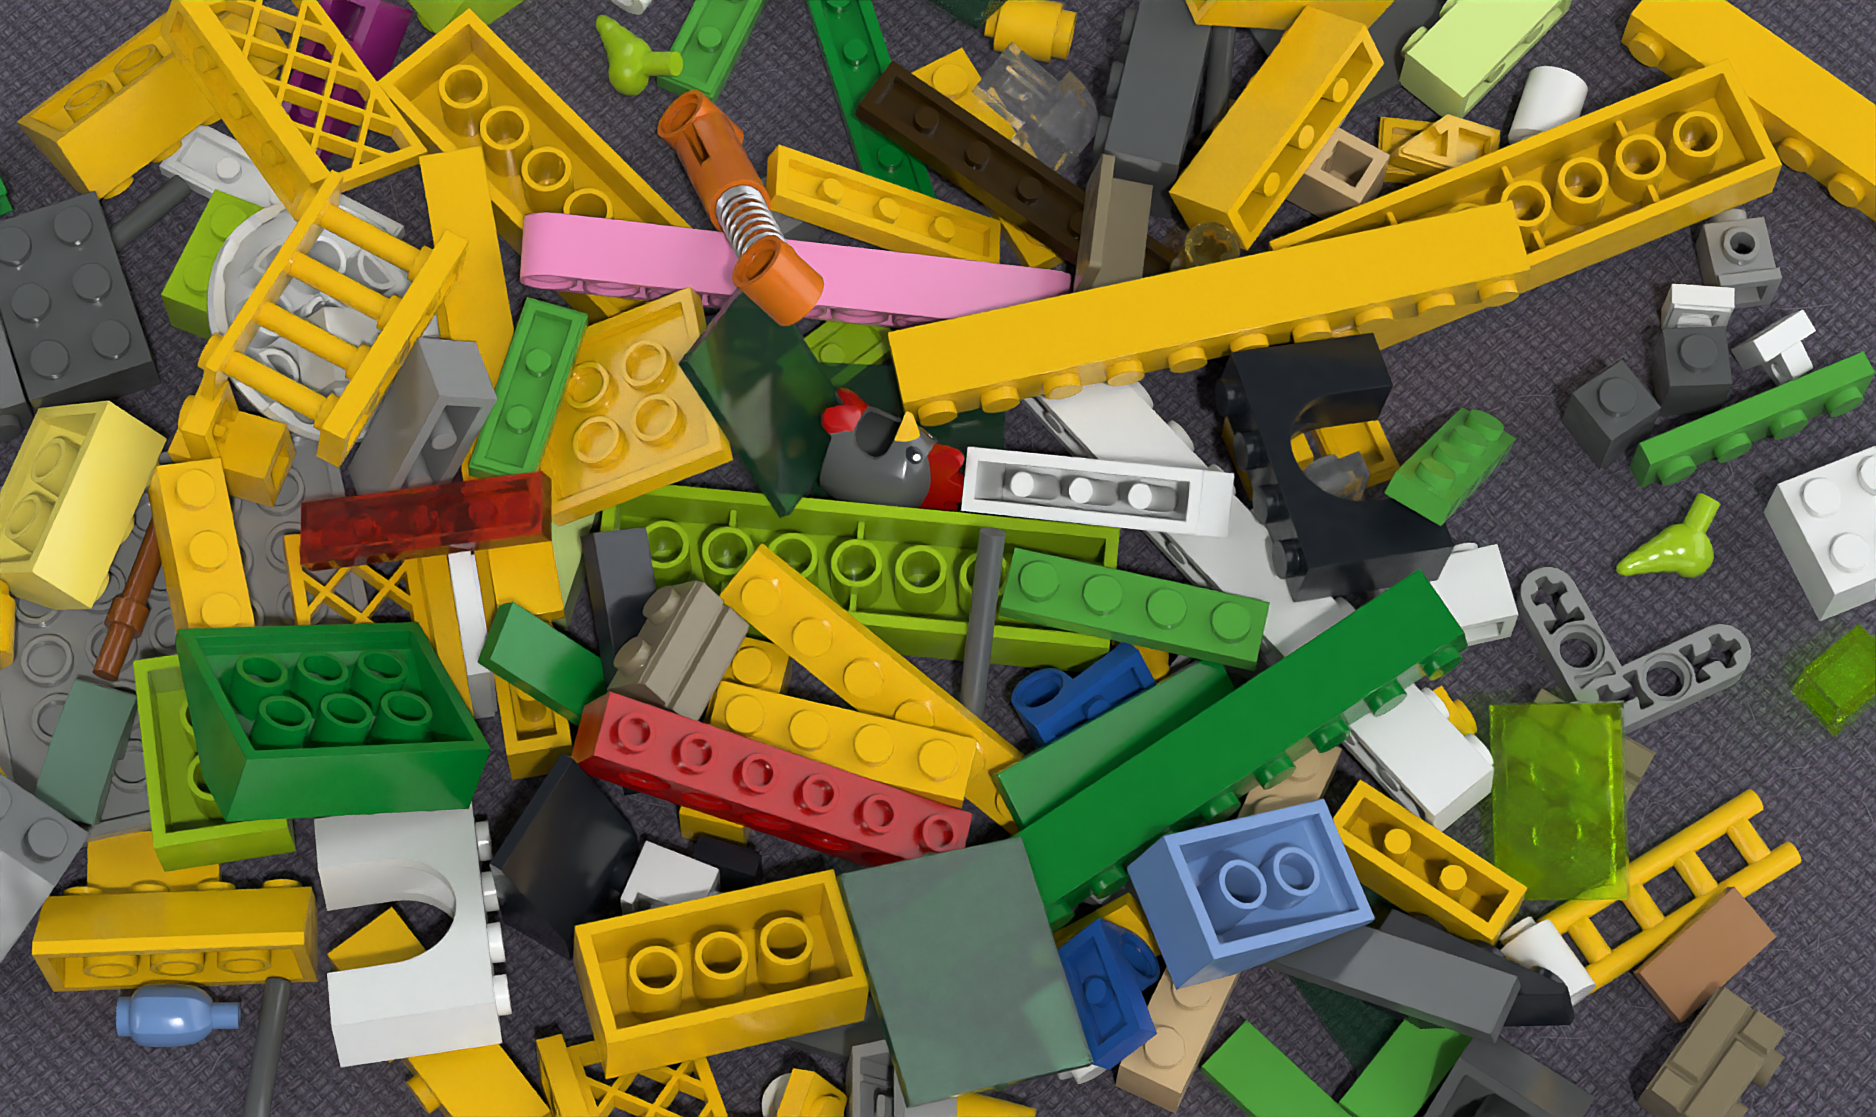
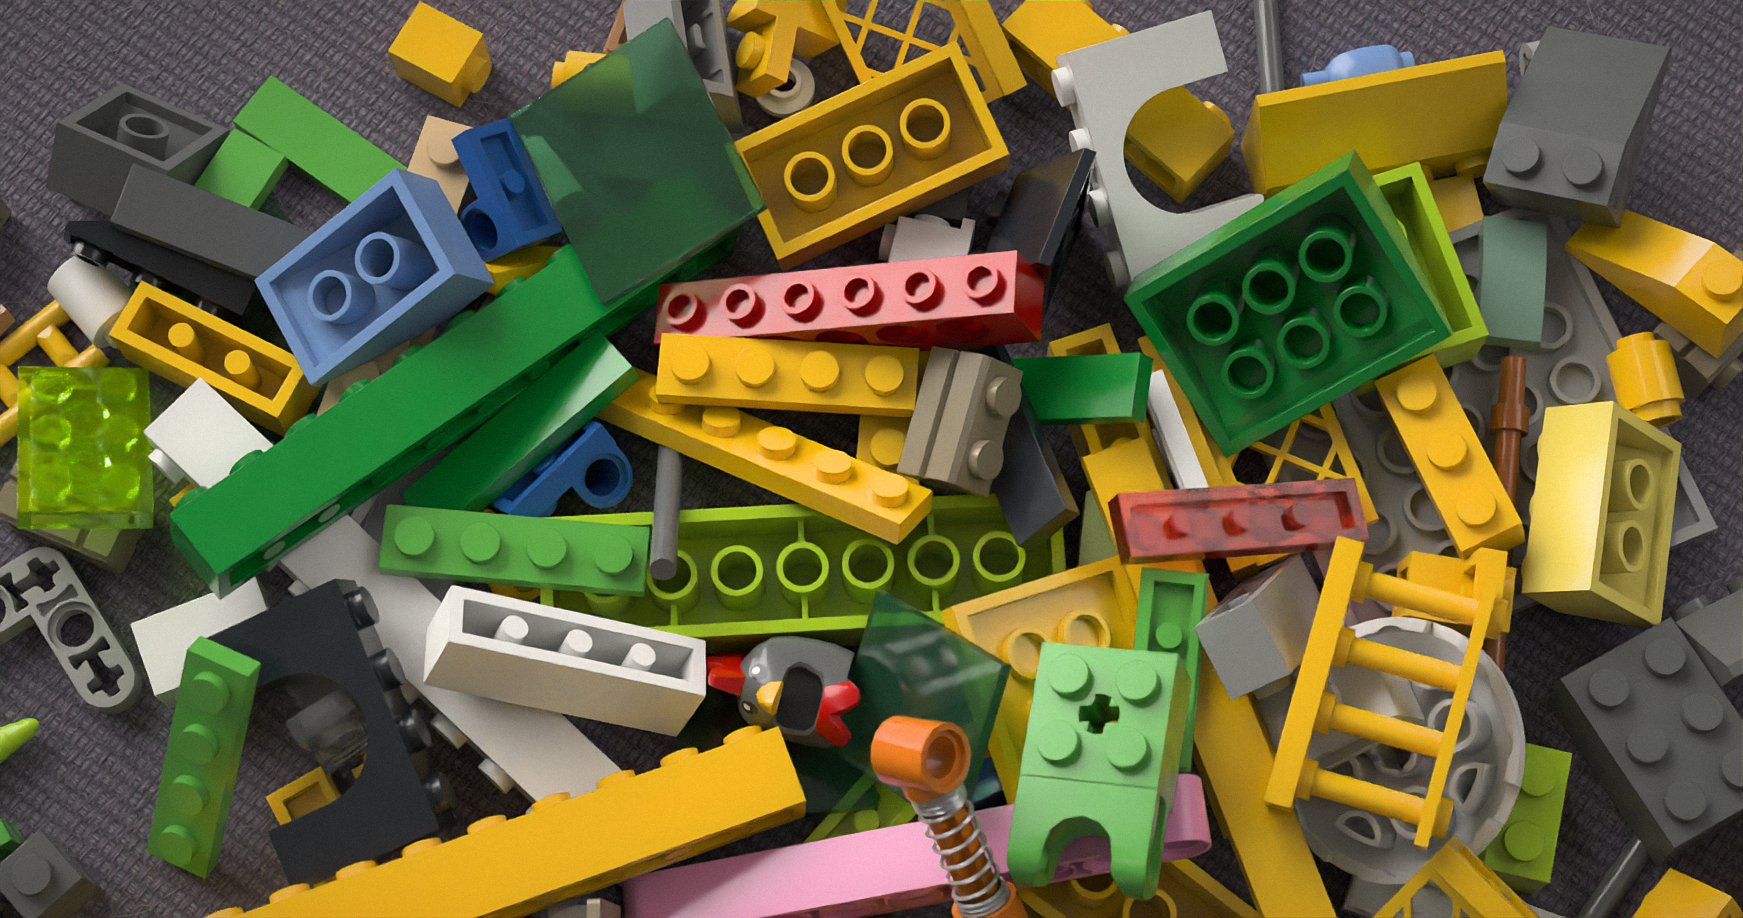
camera: 175 degrees right, 5 degrees up
none -> bright green brick [1006,642,1192,900]

